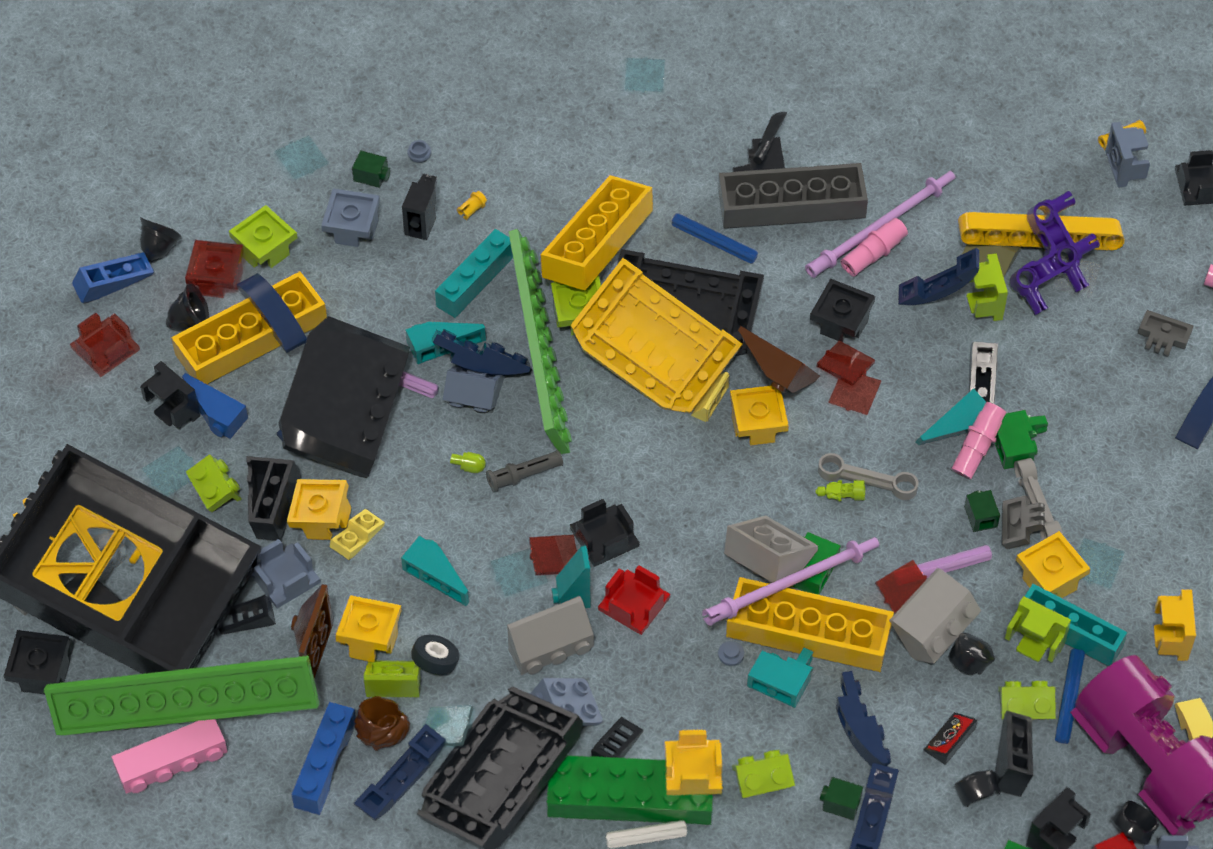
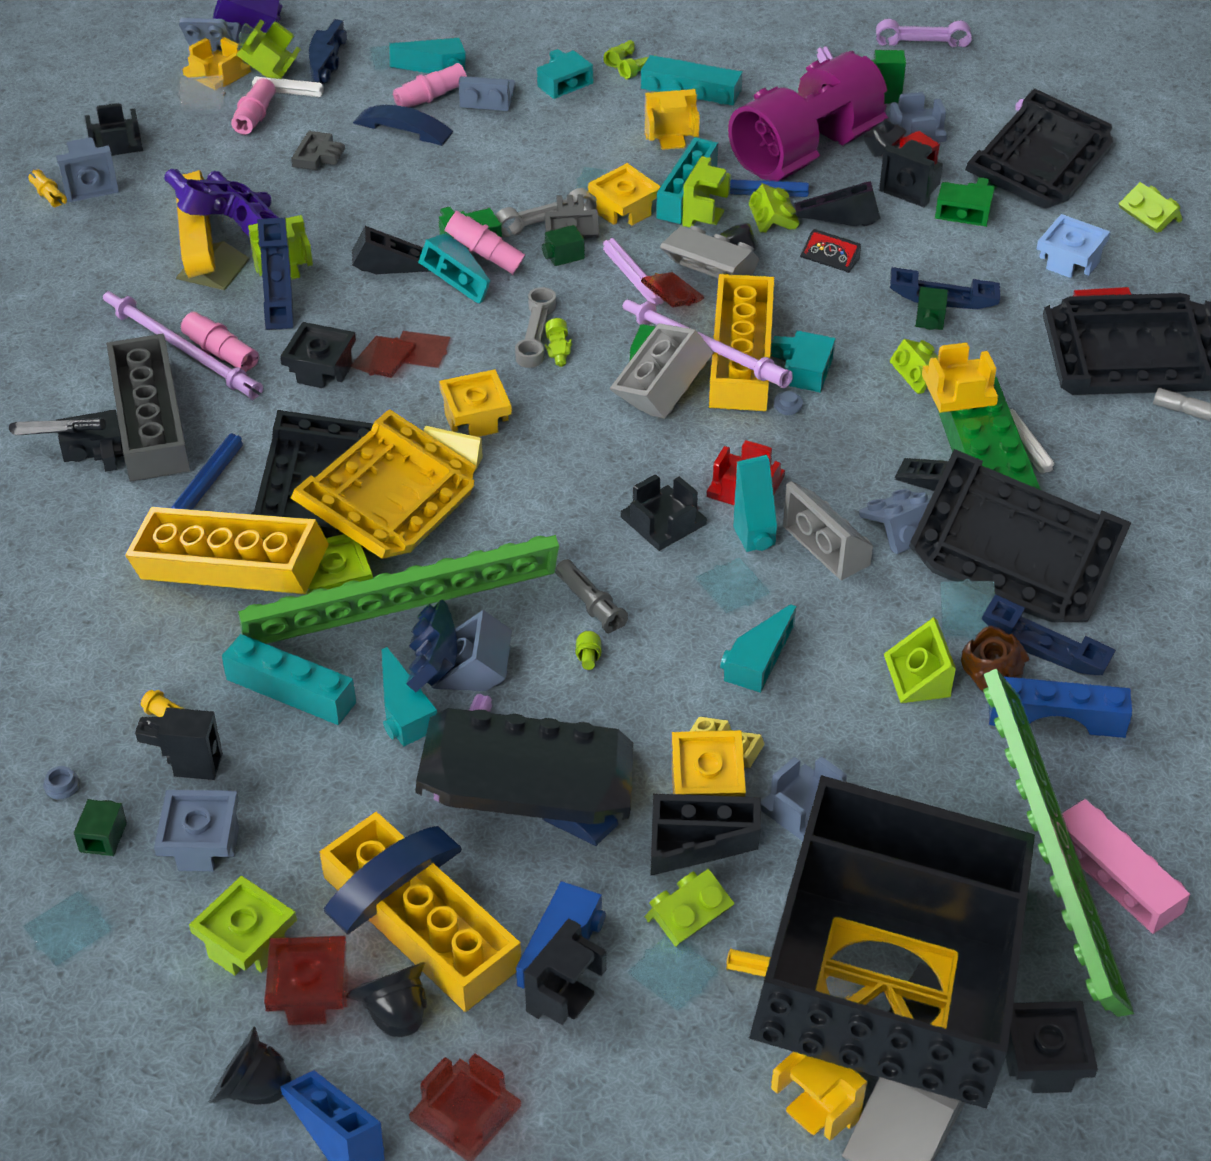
camera: 100 degrees left, 10 degrees down
reddish brown slope [291,584,333,680] -> none
yellow panel [336,595,401,662] -> none
black bush [411,634,459,675] -> none
clear red piece [529,534,578,576] -> none
reddish brown slope [738,326,820,393] -> none
dark blue slope [836,671,891,766] -> none
black hair [954,770,1001,807] -> none

